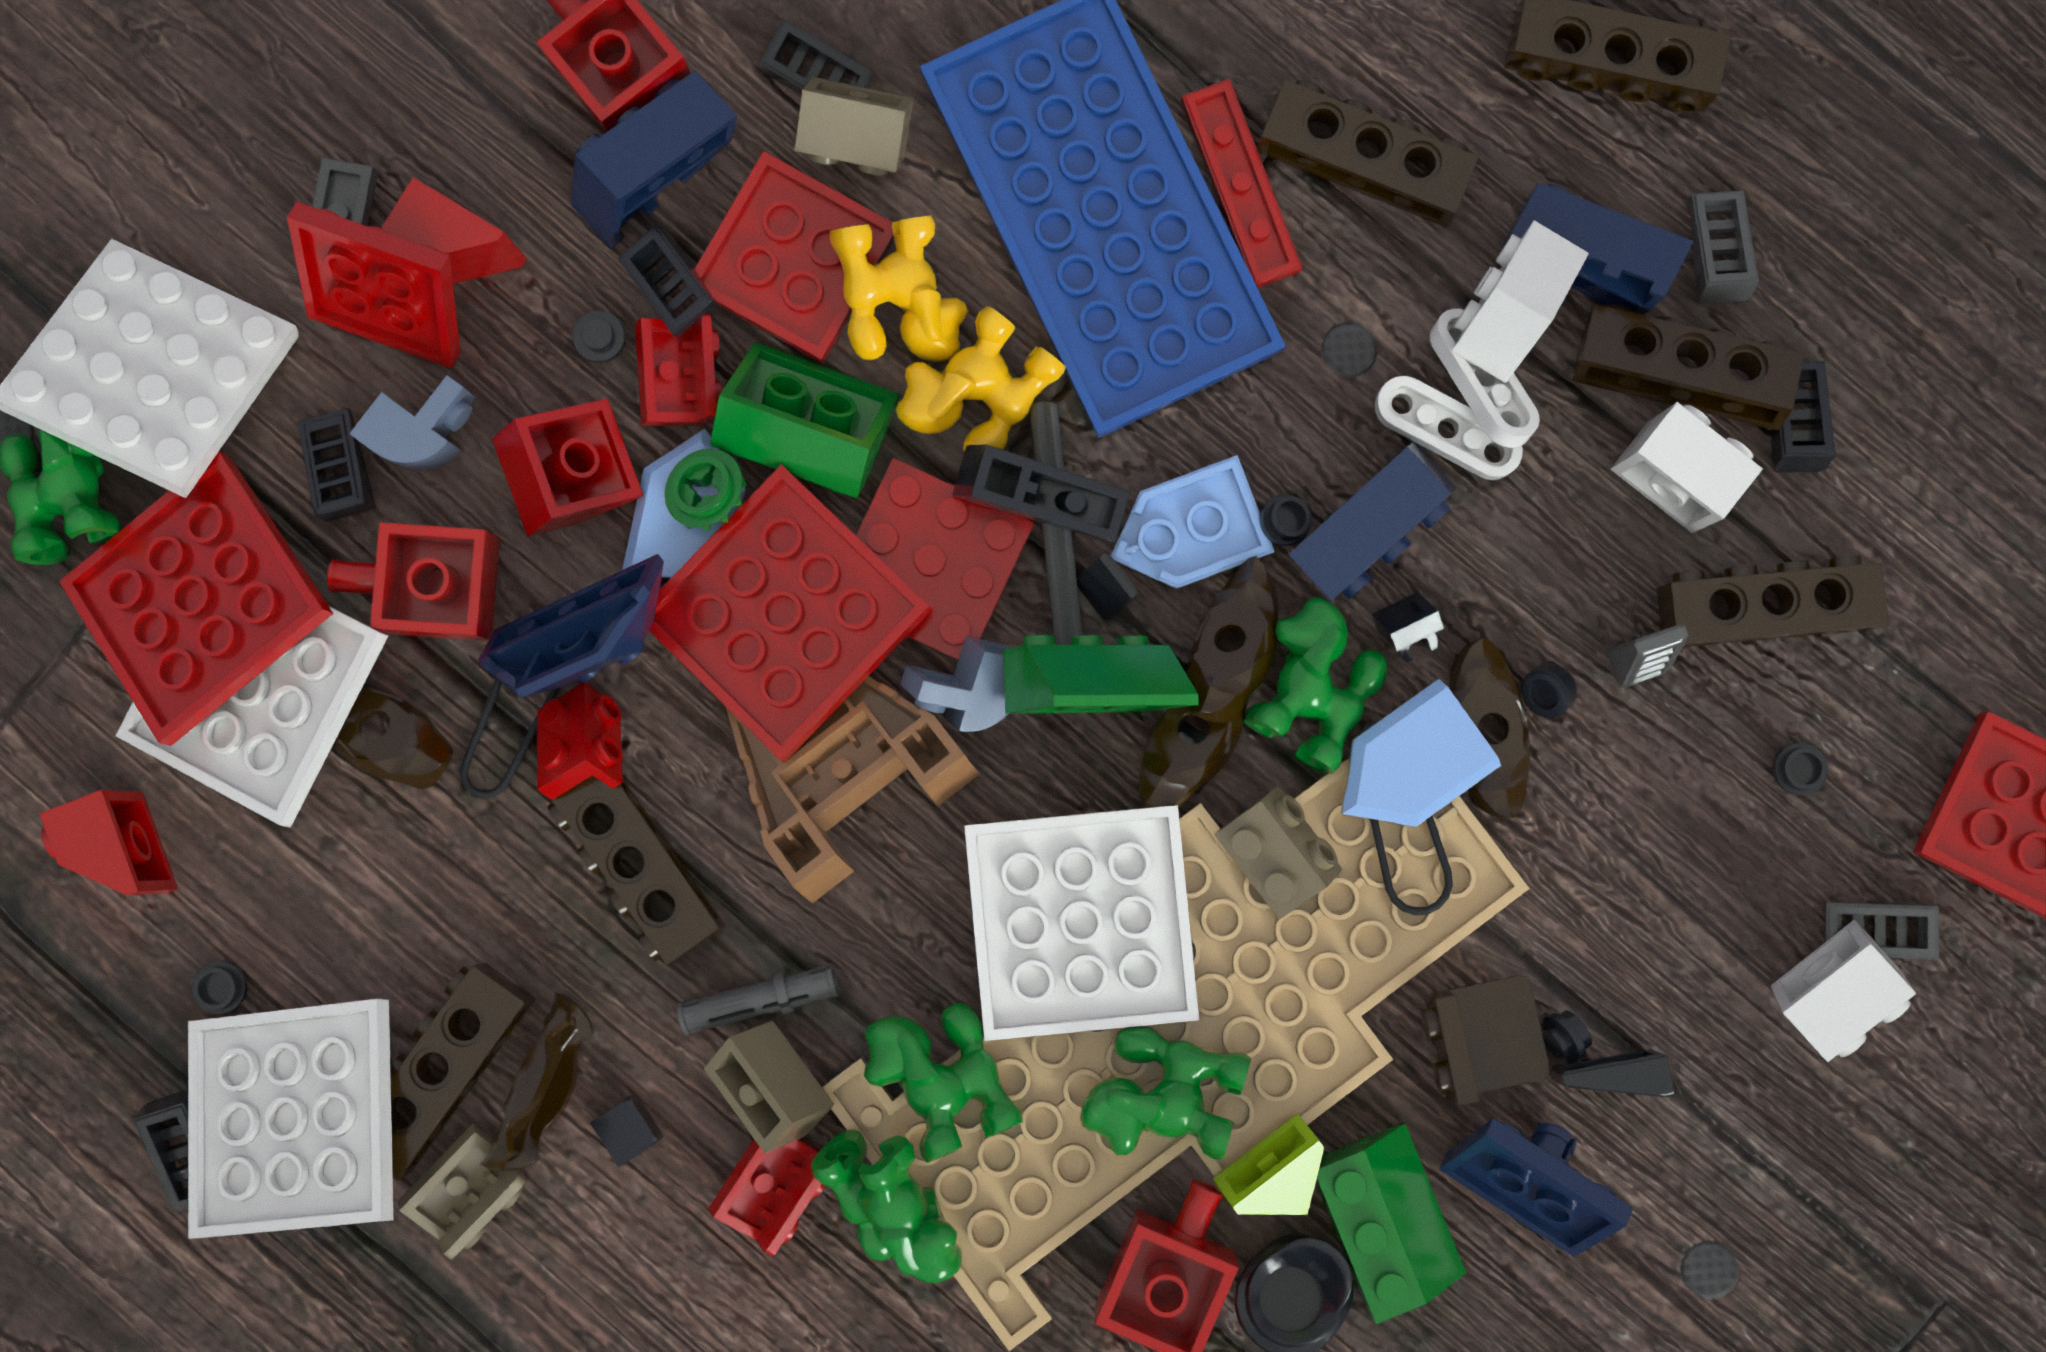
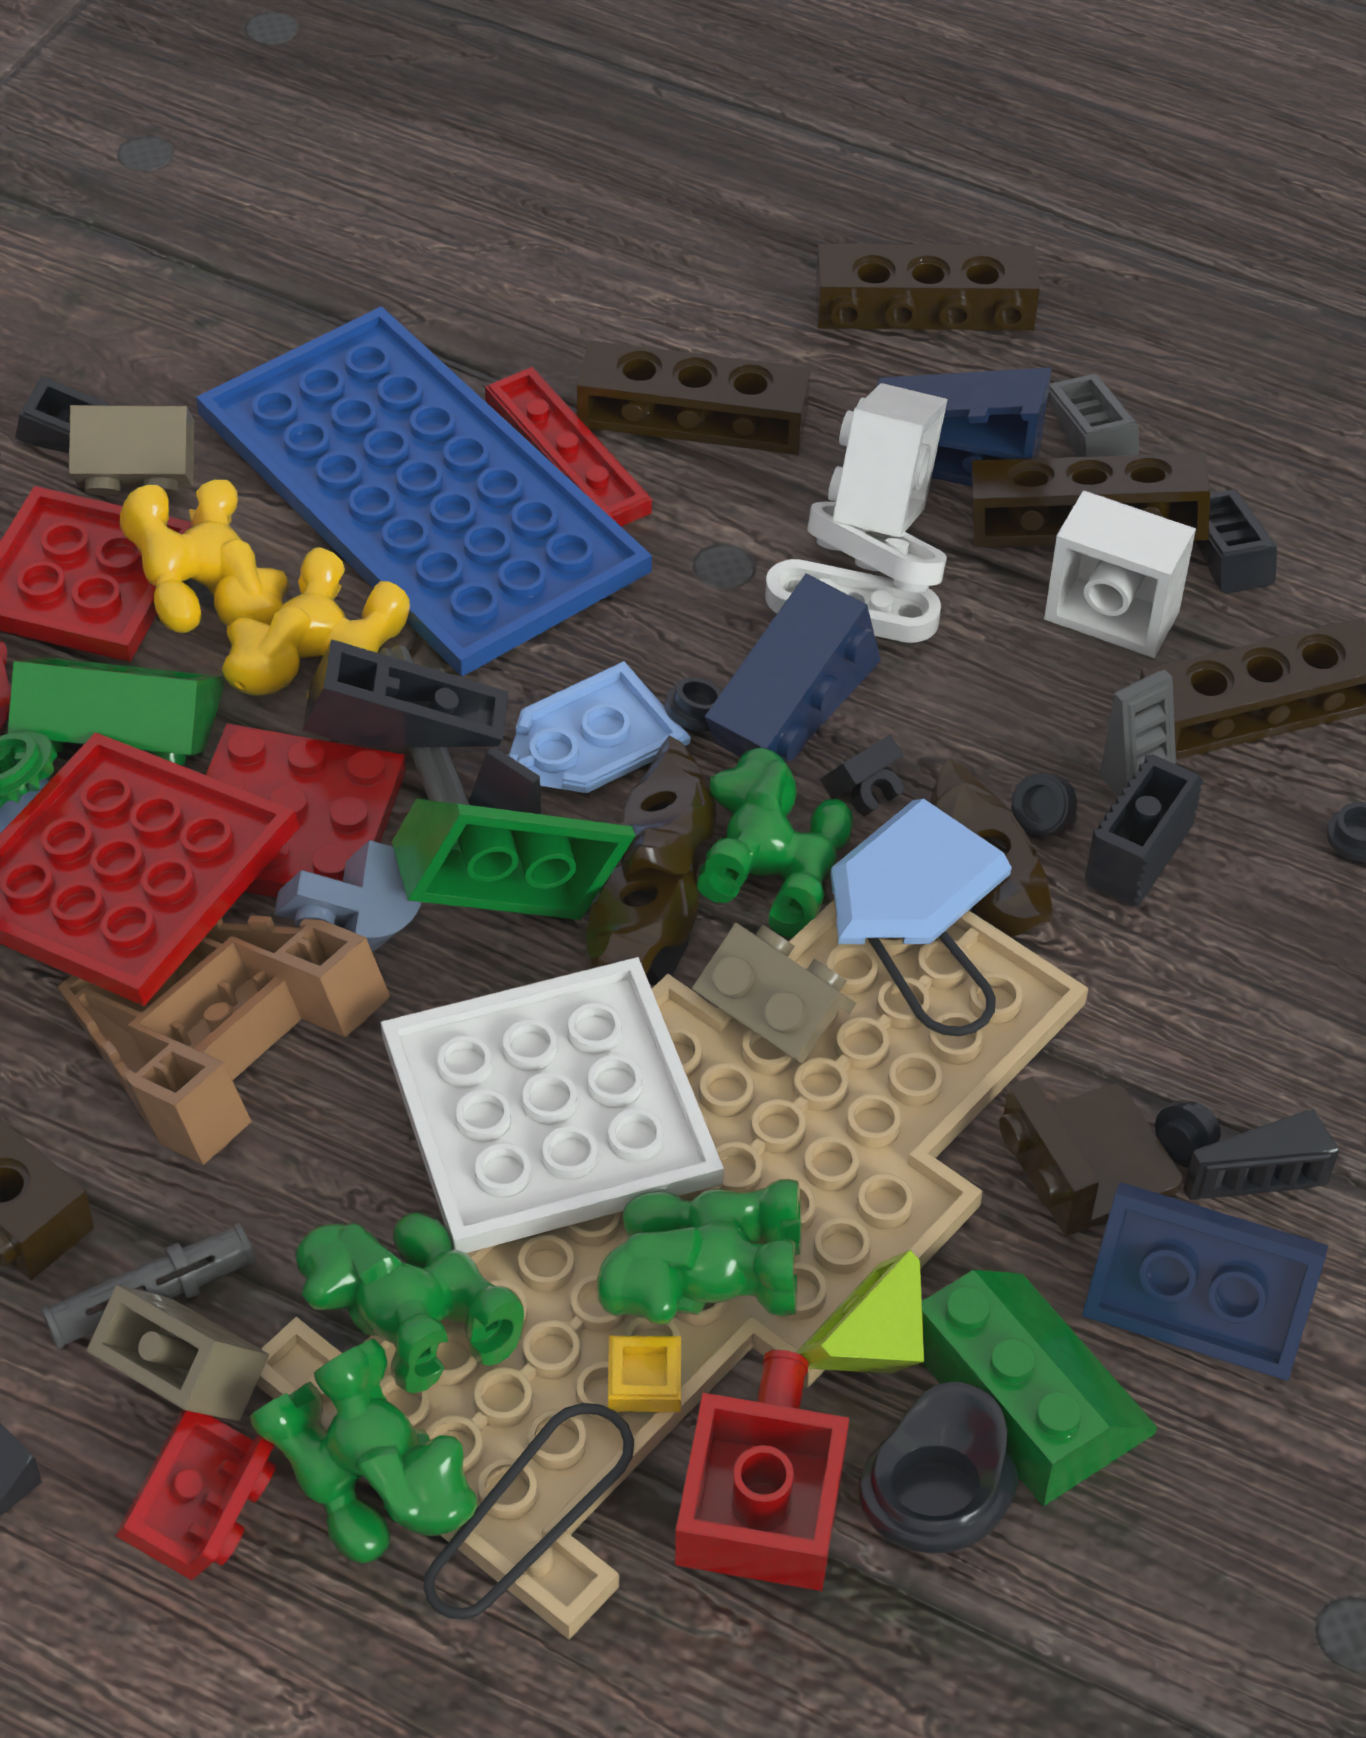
camera: 15 degrees left, 35 degrees down
none -> black piece [423,1403,634,1620]
none -> yellow tile [608,1335,681,1412]
none -> black brick [1085,754,1204,906]

